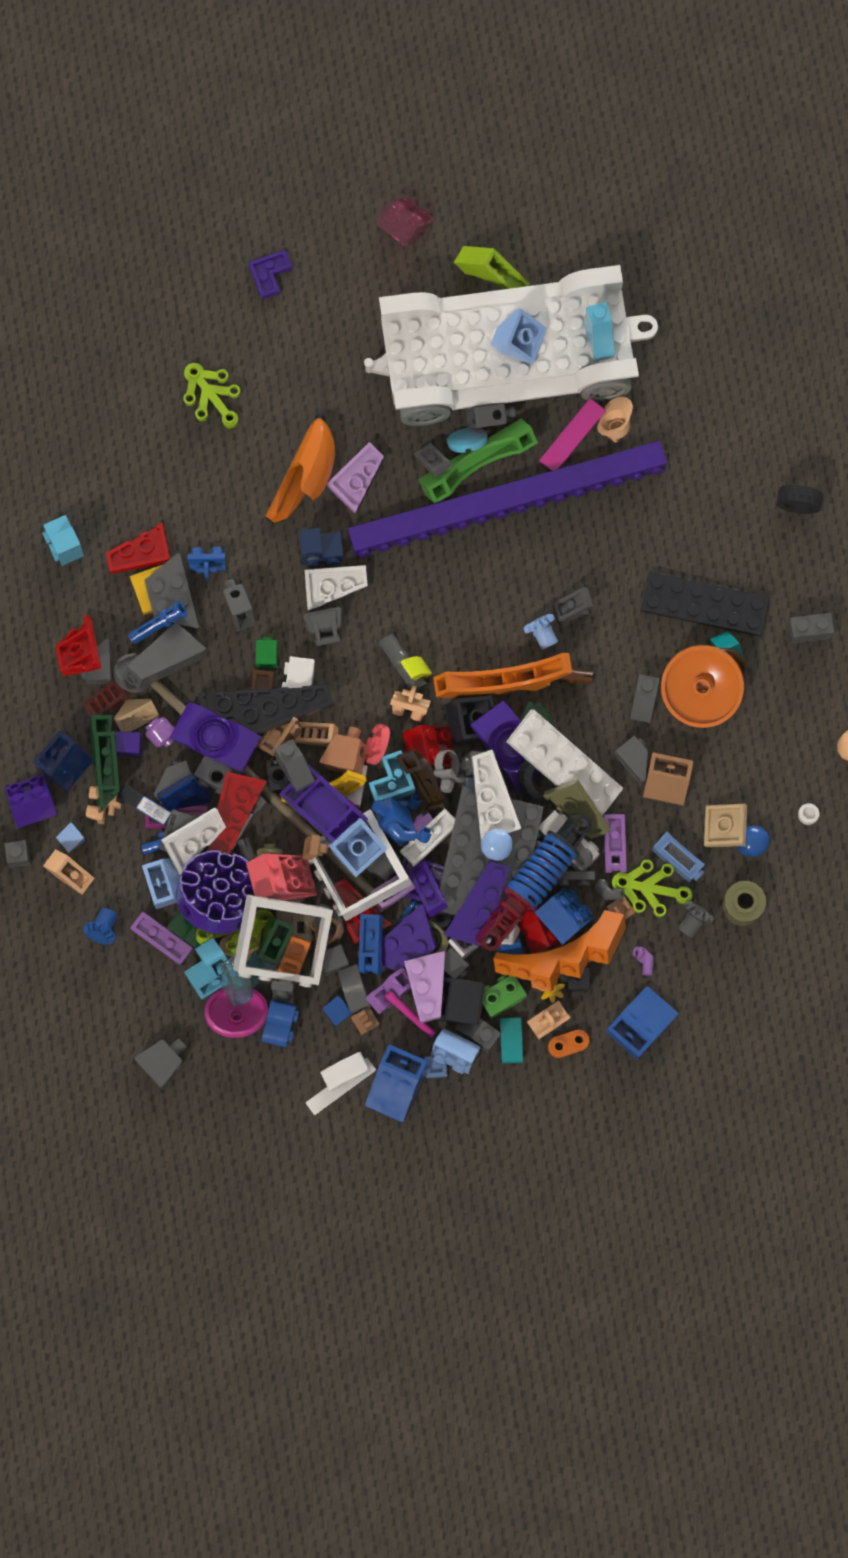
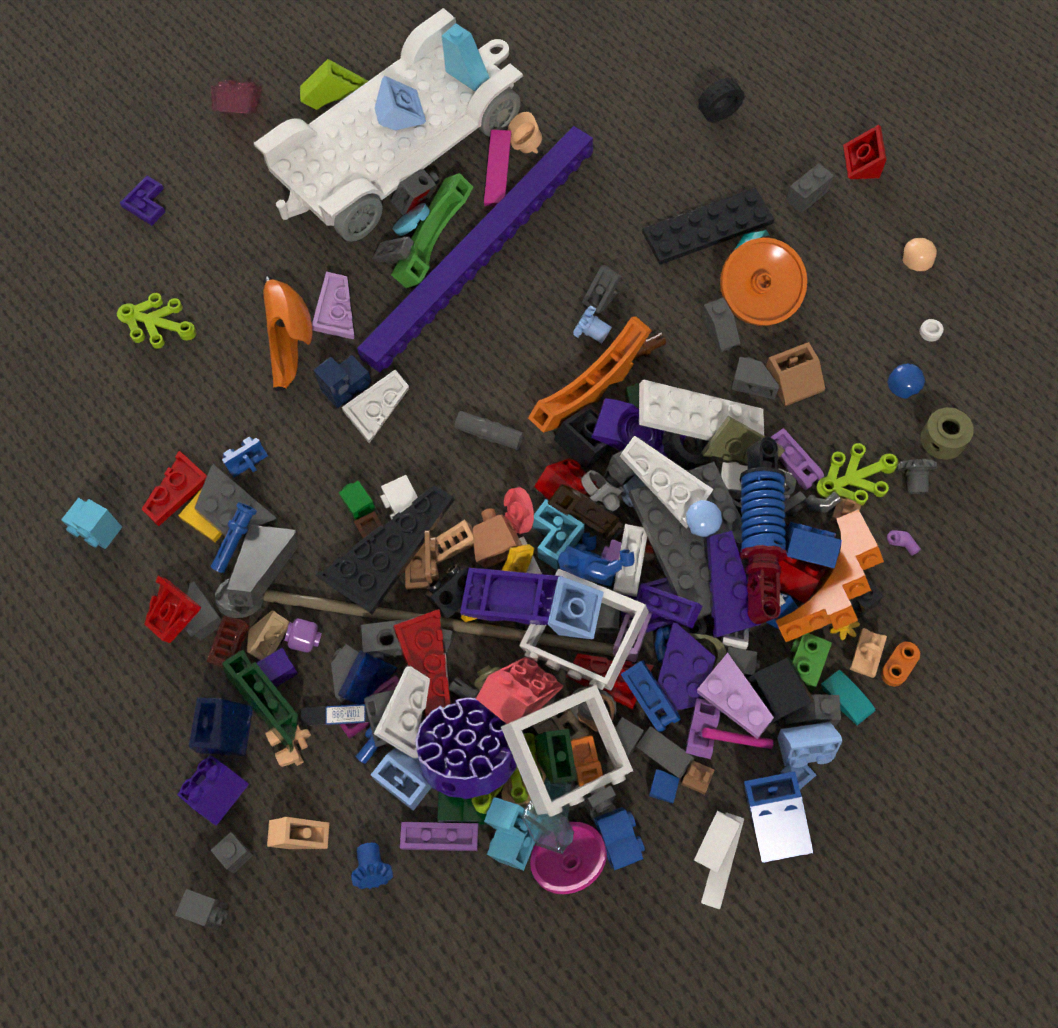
camera: 30 degrees left, 10 degrees down
light blue slope [56,822,85,853] -> none
dark grey torso [134,1038,187,1090] -> none
dark purple slope [169,702,262,774] -> none
dark grey torso [223,579,256,632] -> none
dark grey slope [274,739,315,792] -> none
medium nougat tile [302,834,328,861] -> none
dark grey piece [303,607,342,647] -> none
light nougat hips [390,686,431,722] -> none
neon yellow slope [401,656,432,681] -> none
blue slope [606,986,679,1060] -> none
medium blue window [652,832,705,883] -> none
tan tile [704,804,747,847] -> none

